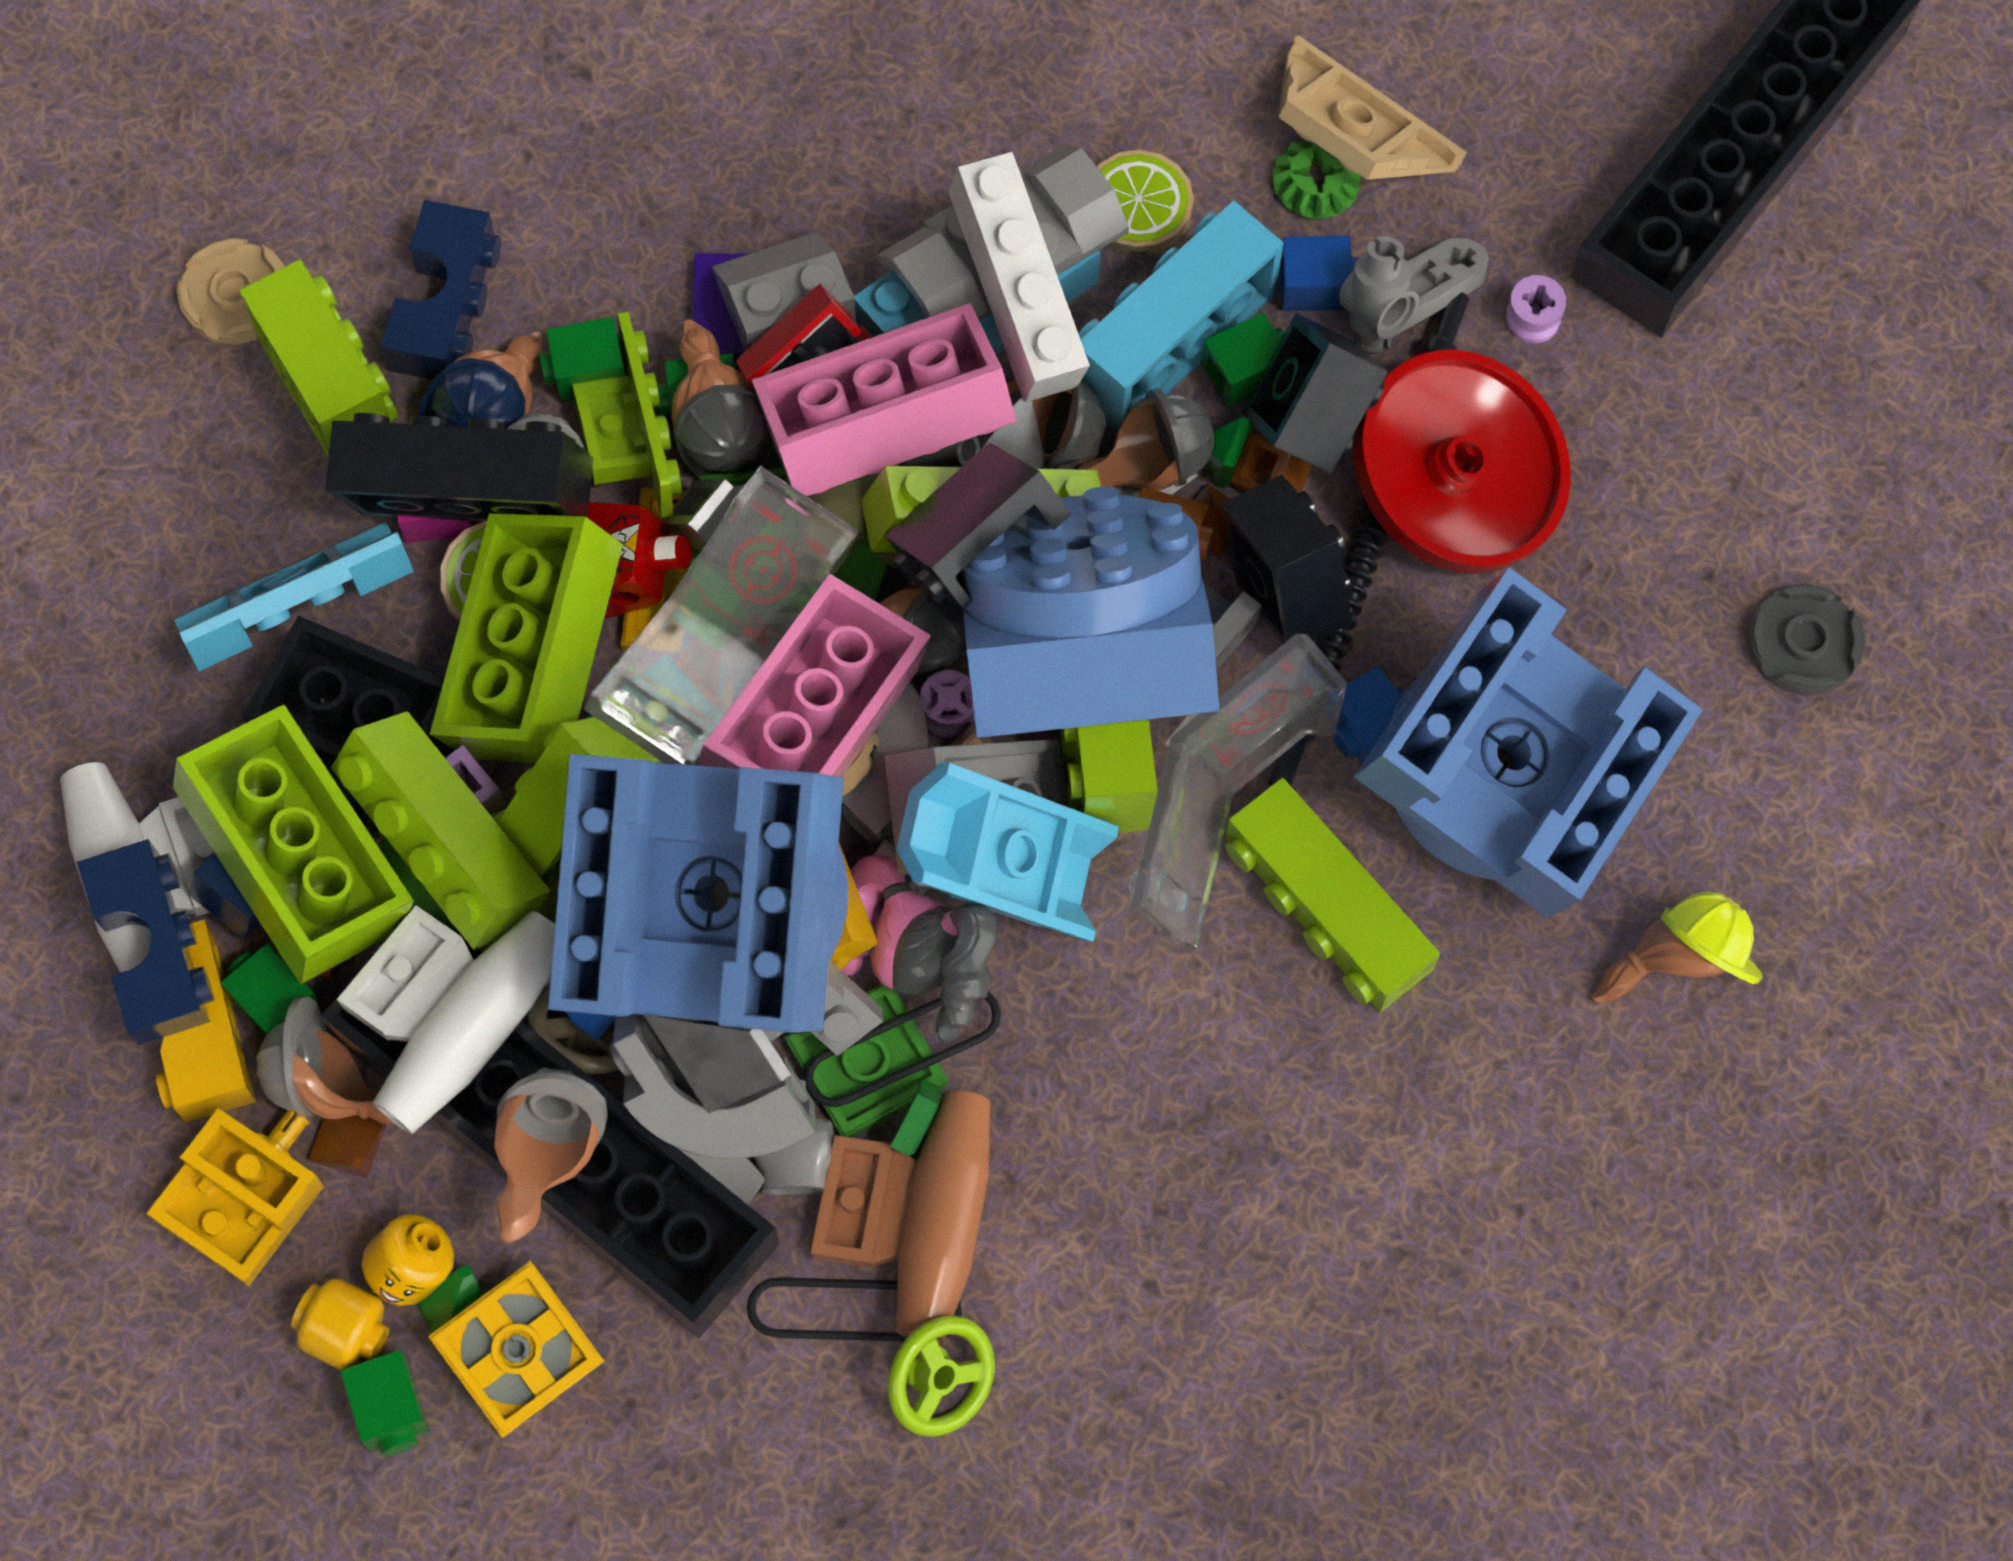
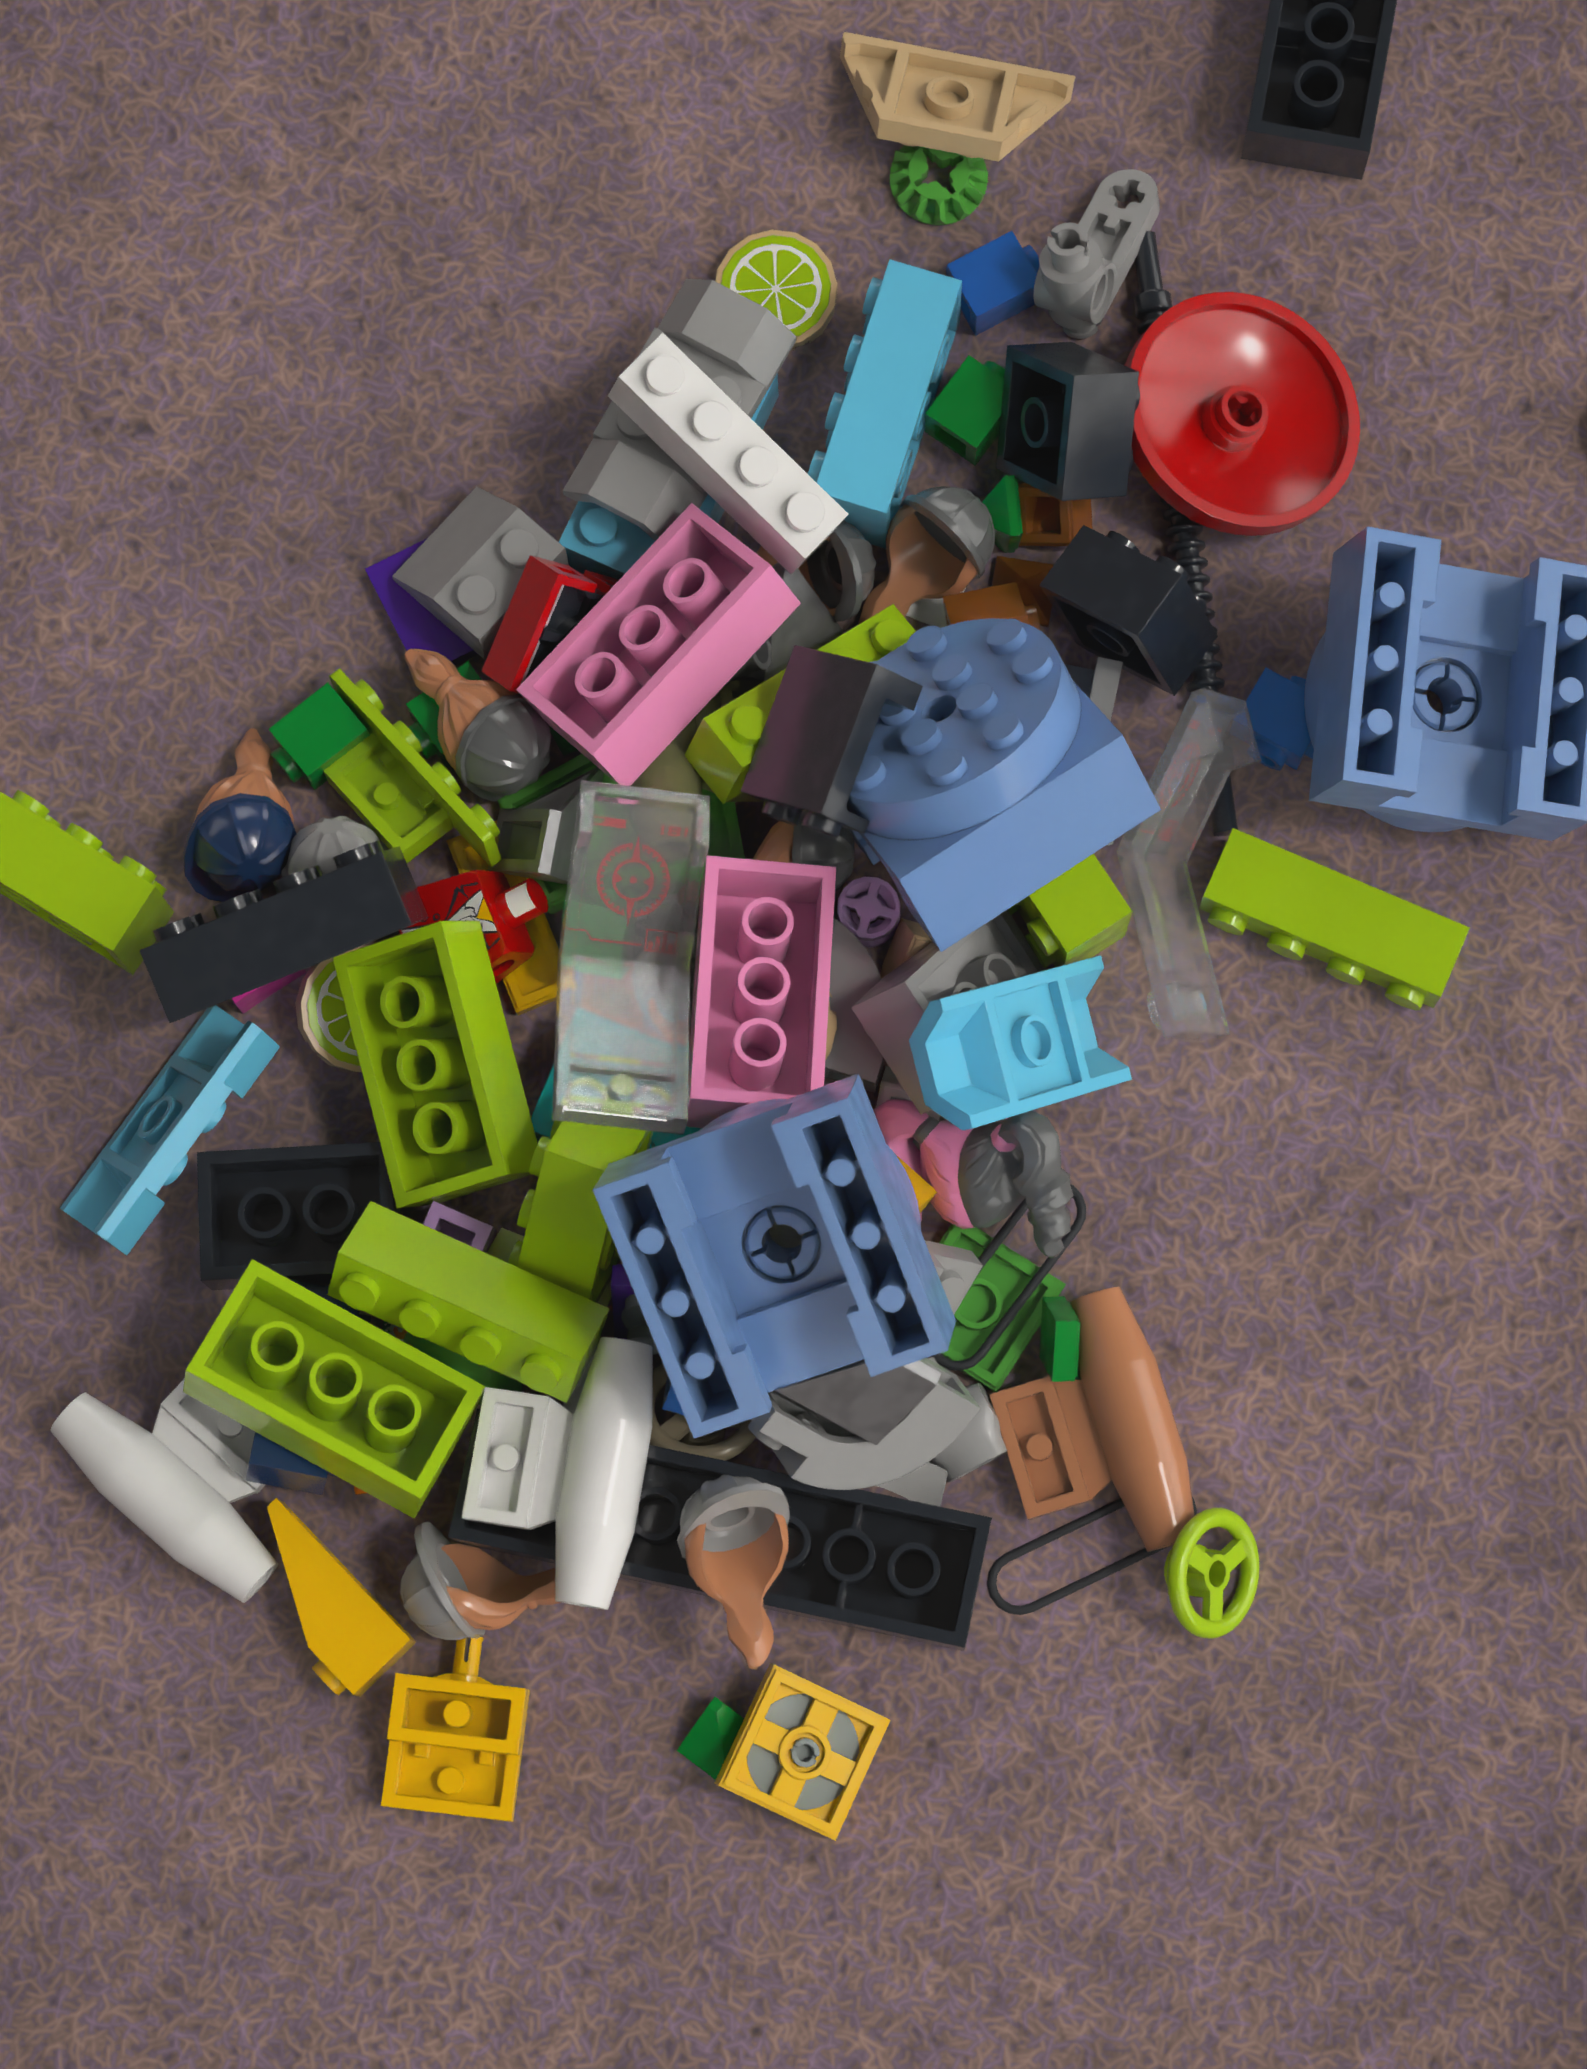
camera: 20 degrees left, 10 degrees up
dark blue arch [77,839,215,1045] -> none
green brick [220,943,323,1037] -> none
yellow head [291,1278,390,1370] -> none
dark orange slope [308,1116,387,1179] -> none
green brick [340,1350,430,1456] -> none
yellow head [361,1214,455,1306] -> none
dark blue arch [380,200,501,380] -> none
lavender wheel [1505,275,1566,344] -> none

